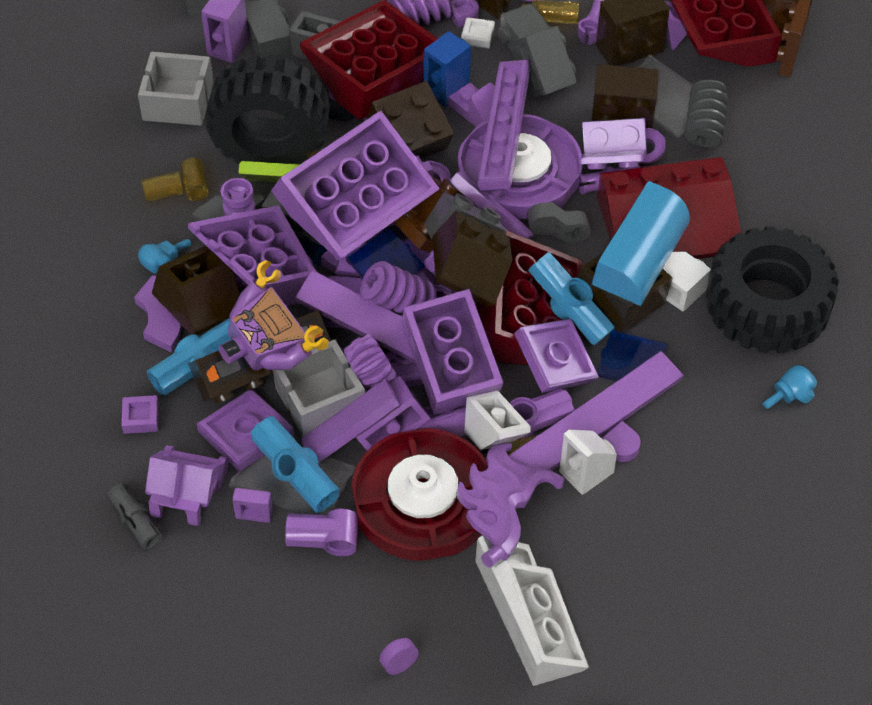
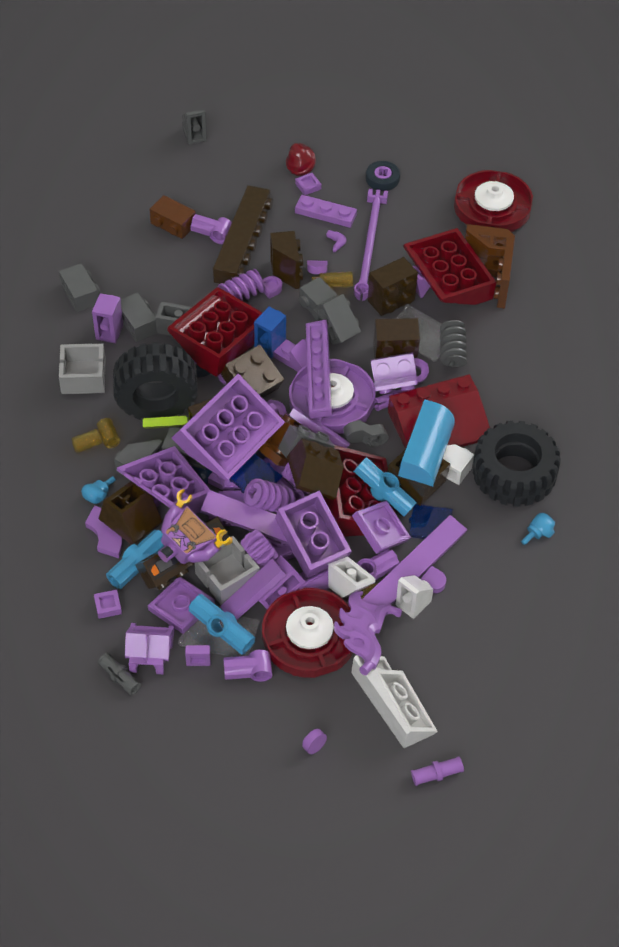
camera: 10 degrees left, 0 degrees up
medium lavender wheel [220,178,255,216] -> none
white tile [461,17,495,49] -> none

